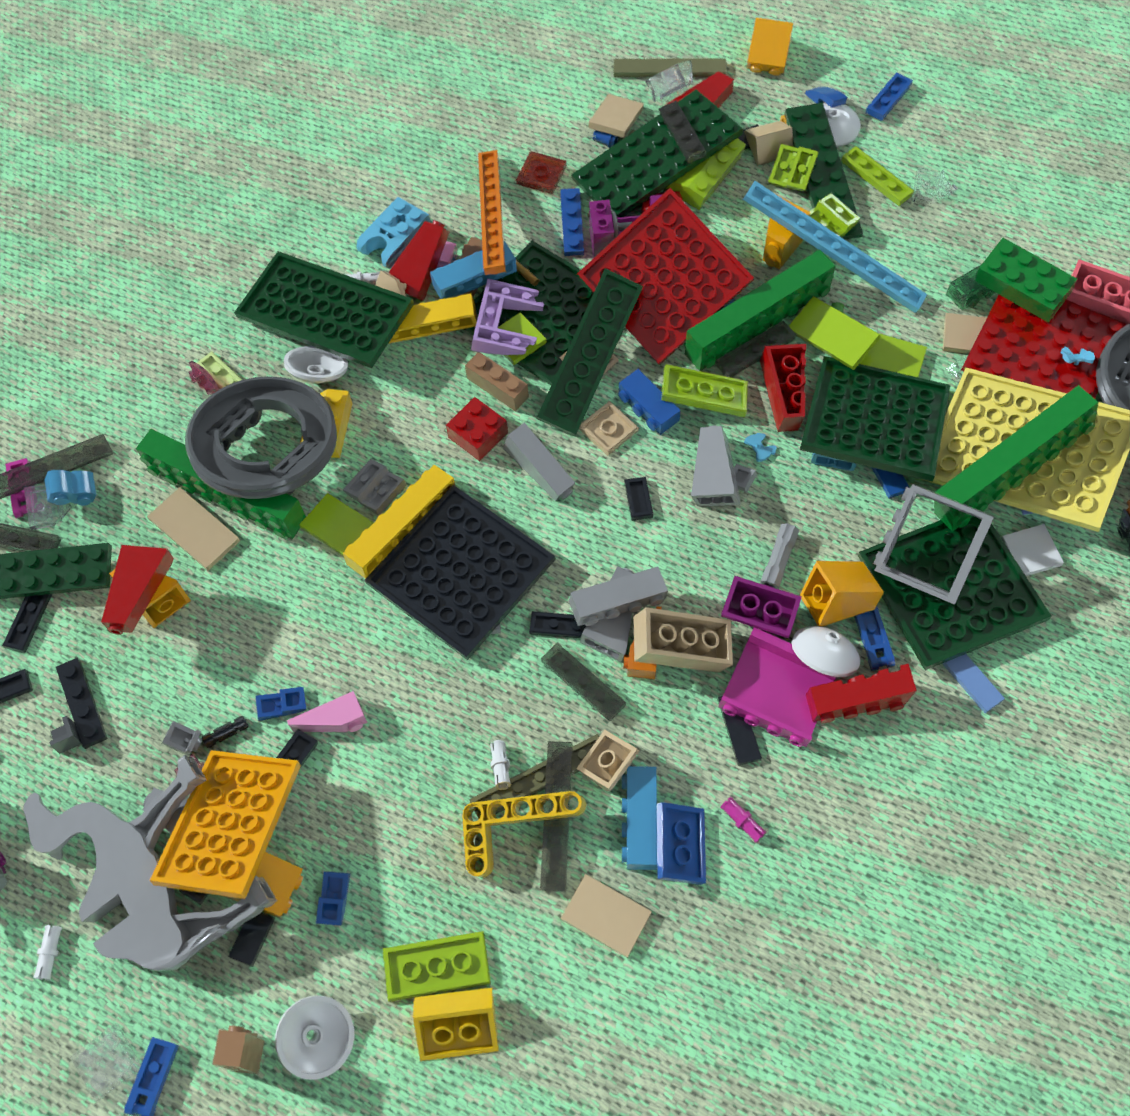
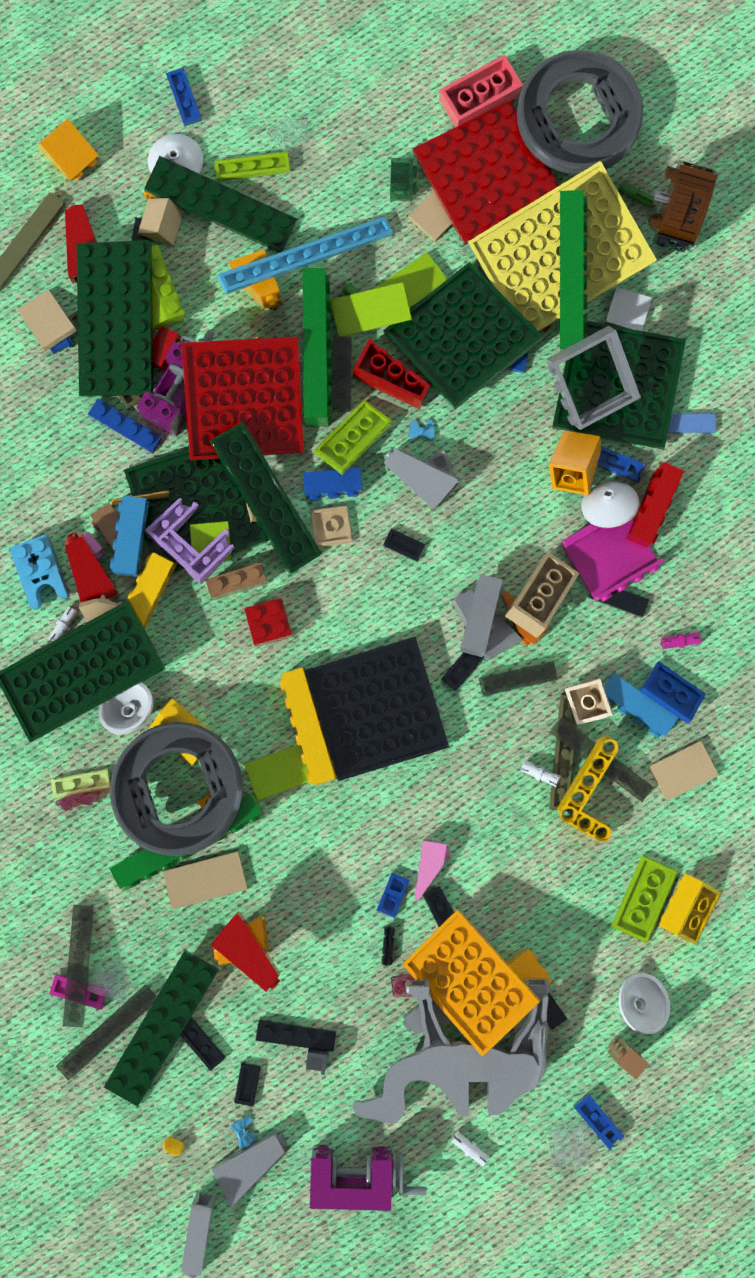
camera: 60 degrees left, 20 degrees up
dark azure brick [45,470,96,506] -> none
light grey bracket [161,721,202,755] -> none
blue slope [316,871,350,926] -> none
light grey slope [343,459,407,515] -> none
orange plate [478,150,506,275] -> none
light grey slope [503,422,575,501] -> none
clear red plate [516,151,567,195] -> none
clear slope [645,60,693,103] -> none
clear smoke plate [659,101,707,164] -> none
magenta slope [721,576,802,638] -> none
light grey axle [760,523,799,589] -> none
lime slope [768,144,819,191] -> none
blue slope [805,87,848,108] -> none
lime slope [809,194,860,237] -> none
green brick [975,237,1077,323] -> none
medium azure piece [1061,347,1095,365] -> none

